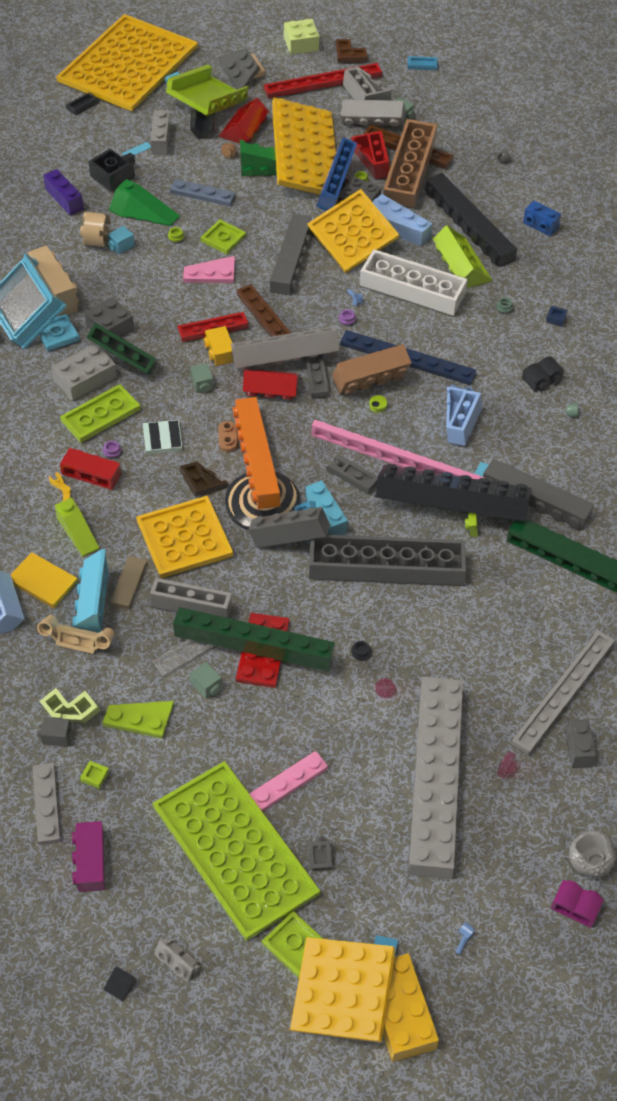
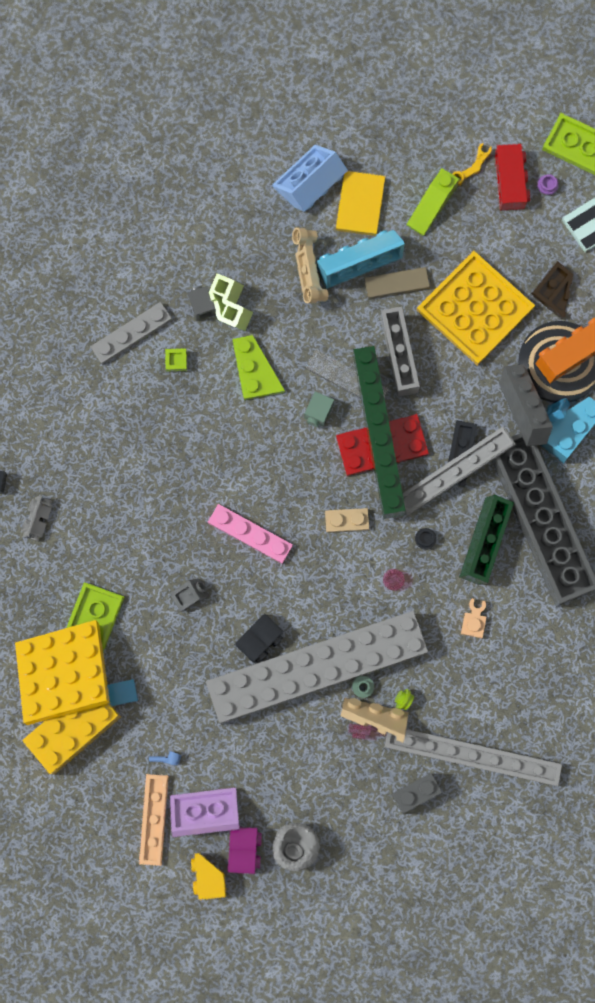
camera: 70 degrees right, 25 degrees up
magenta brick [72,821,105,892] -> none
lime plate [152,761,320,942] -> none
none -> light nougat tile [139,774,169,866]
none -> lavender plate [170,788,239,837]
none -> yellow slope [191,853,226,900]
none -> black brick [234,613,284,663]
none -> tan plate [325,508,369,533]
none -> tan wing [341,698,409,743]
none -> sand green plate [352,676,374,698]
none -> lime plate [395,689,414,710]
none -> light grey tile [402,426,516,516]
none -> black plate [448,420,477,487]
none -> dark green brick [459,495,514,585]
none -> light nougat plate [461,599,486,639]

